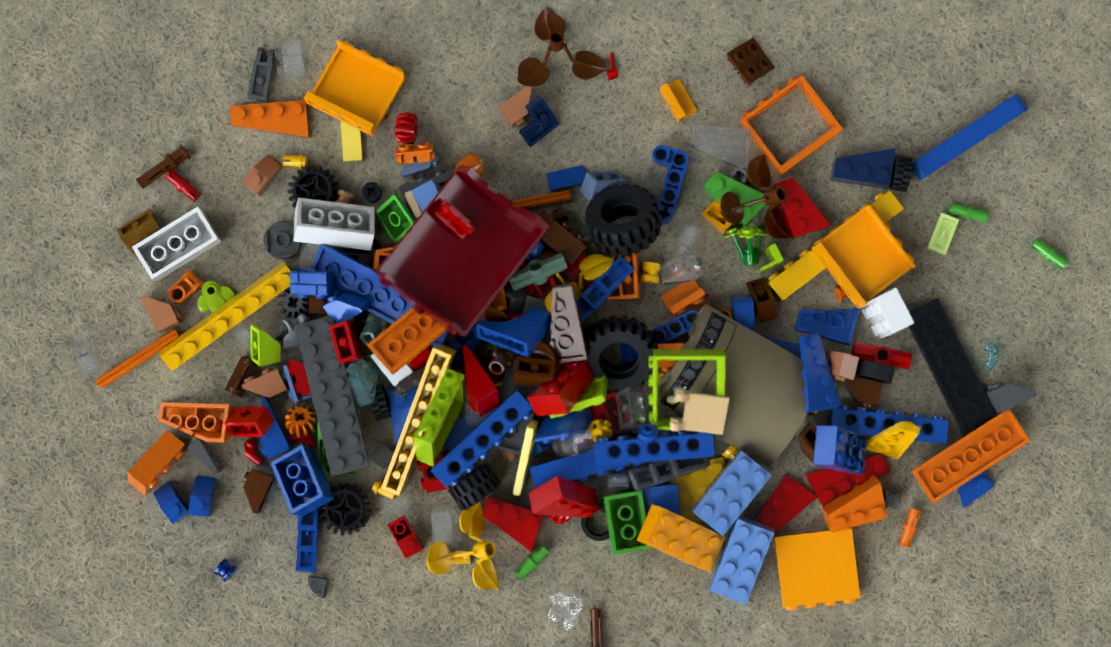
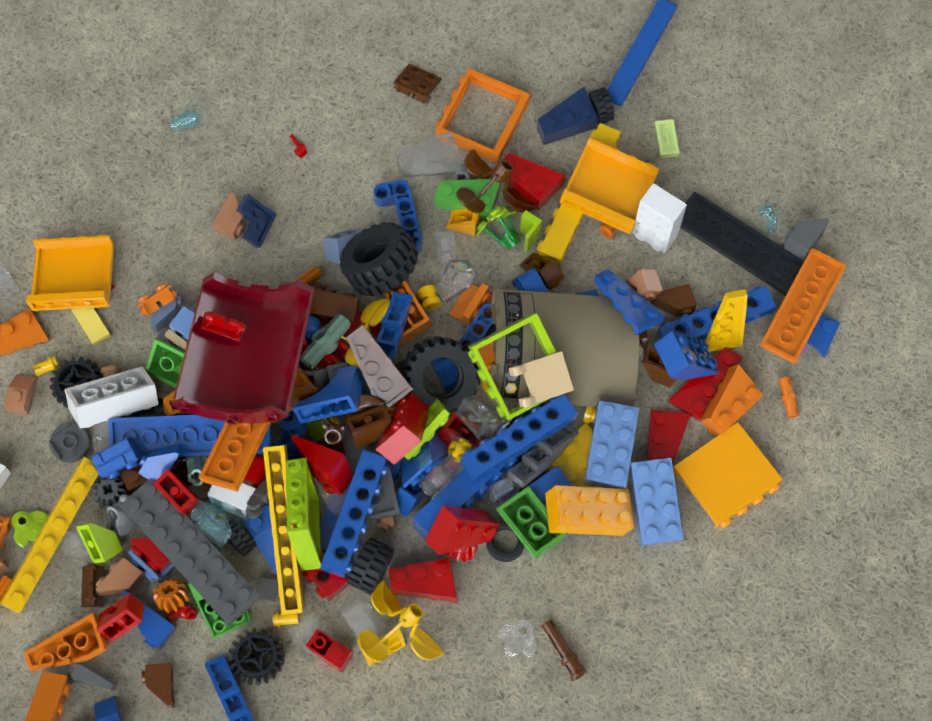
camera: 30 degrees left, 15 degrees down
red arm [244,438,264,467] -> none
blue brick [271,445,334,517] -> none
black wheel [362,182,382,203] -> none
red gear [395,112,418,144] -> none
light yellow tile [513,419,539,496] -> none
bright green pin [514,544,550,580] -> none
reddish brown plant [517,7,606,87] -> none
blue slope [546,165,586,192] -> none
blue plate [638,424,658,442] -> none
light orange panel [659,79,697,122] -> none
blue wing [794,308,859,346] -> none
red piece [851,341,912,370] -> none
black tyre [856,360,895,384] -> none
dark grey wheel [883,488,901,510] -> none
bright green pin [948,202,989,223] -> none
bright green pin [1030,238,1069,270] -> none

